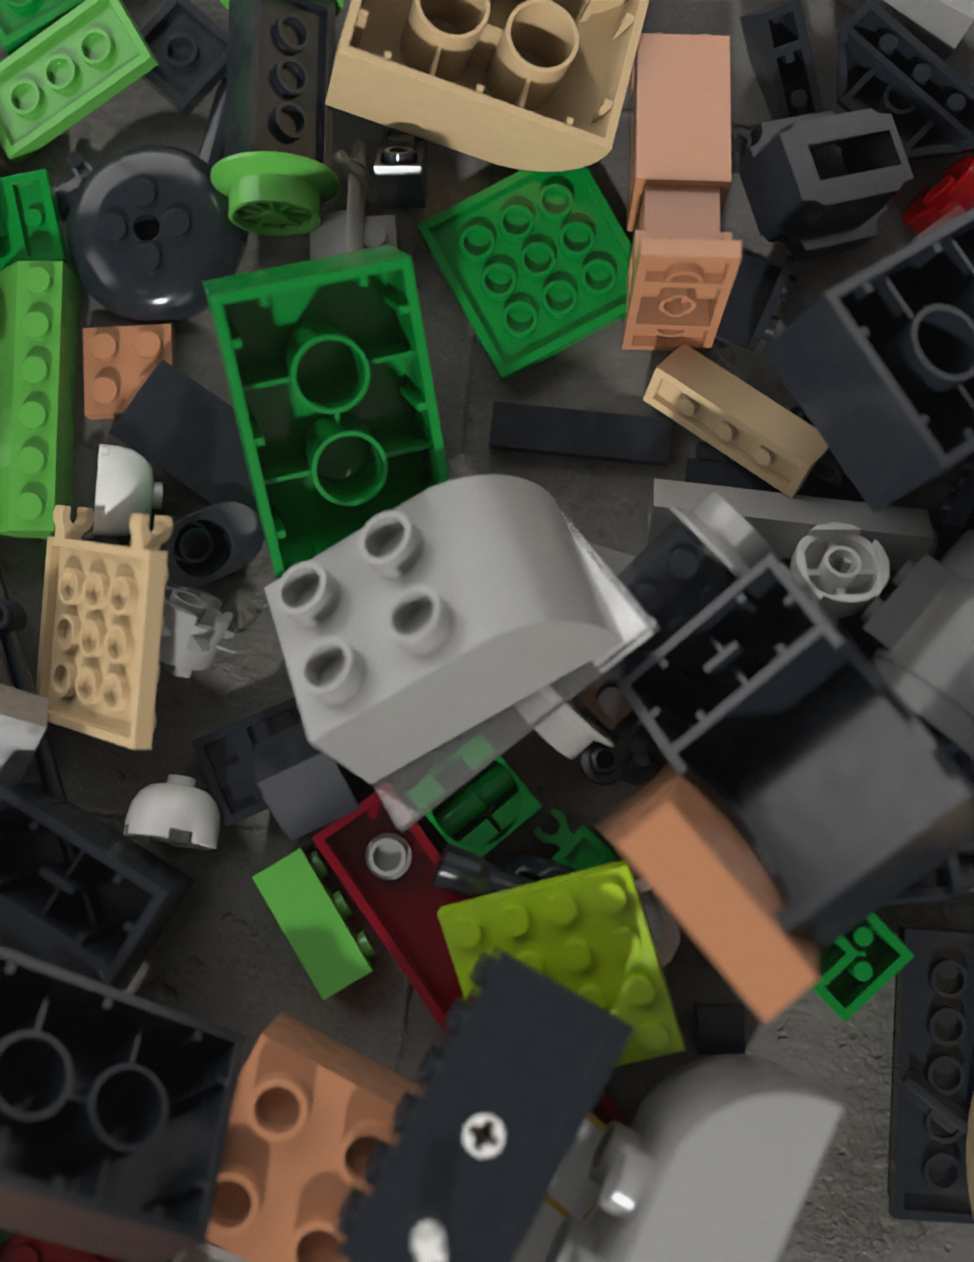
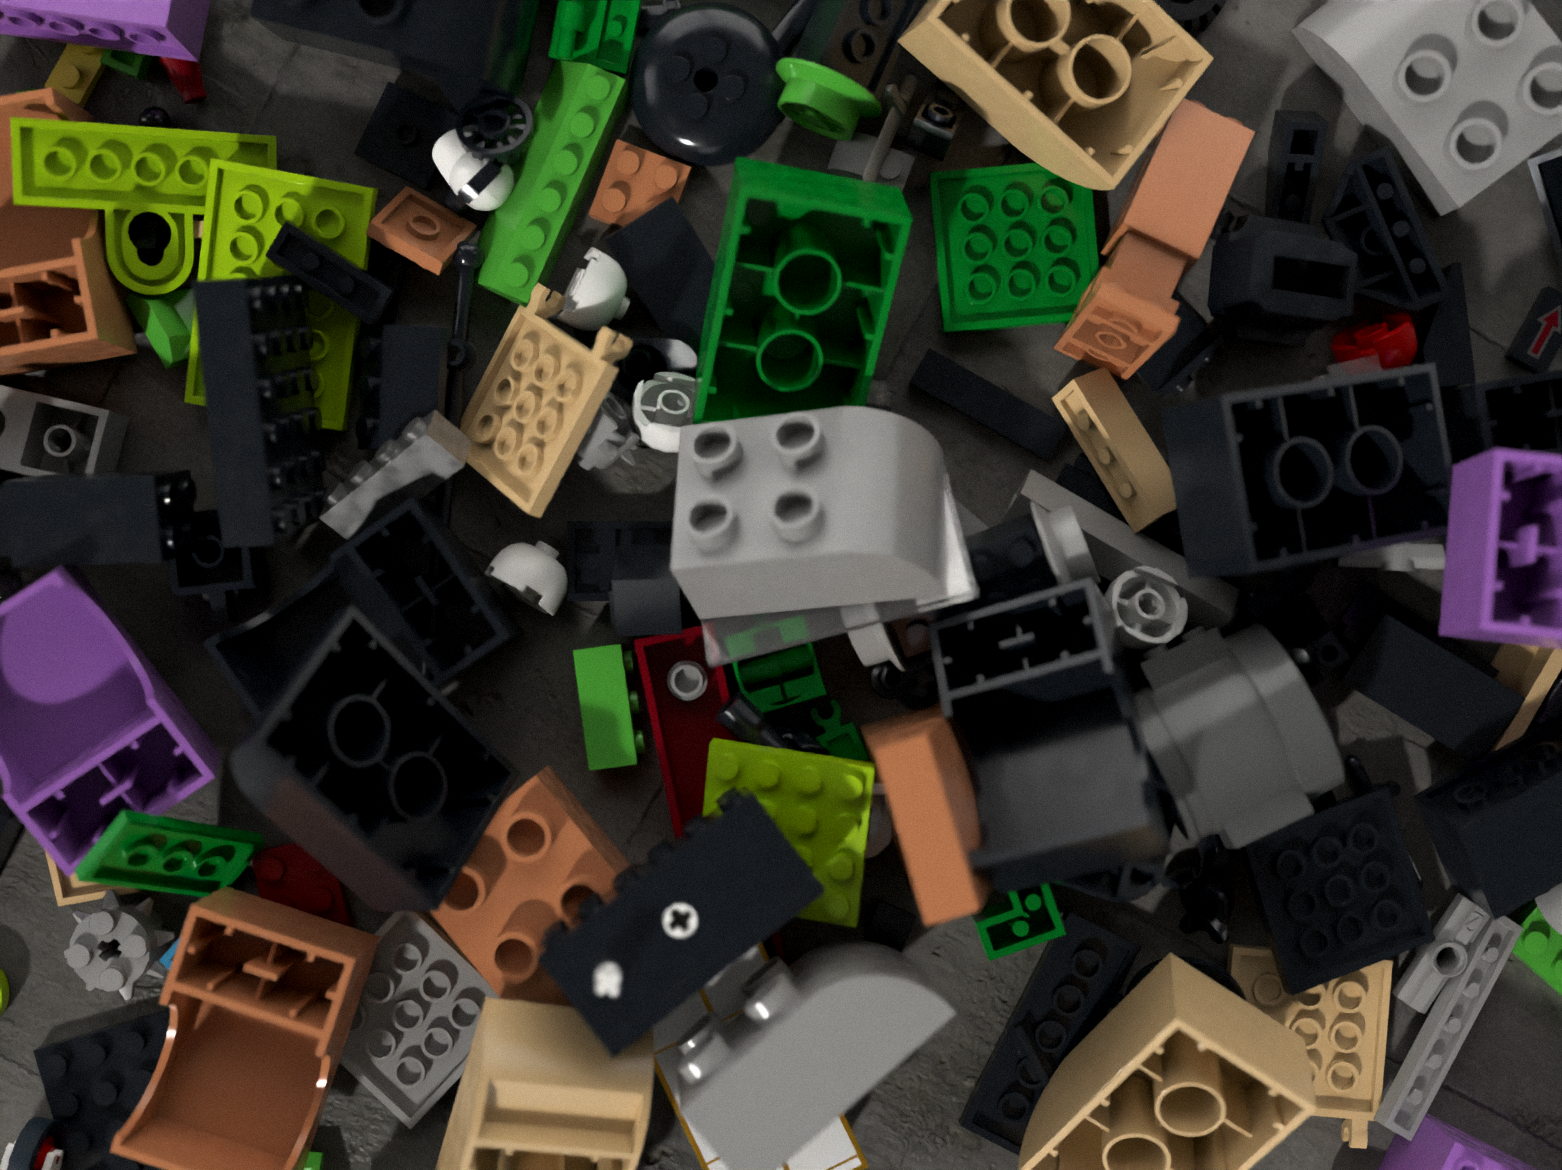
camera: 15 degrees right, 5 degrees up
none -> white cylinder [631,372,695,453]

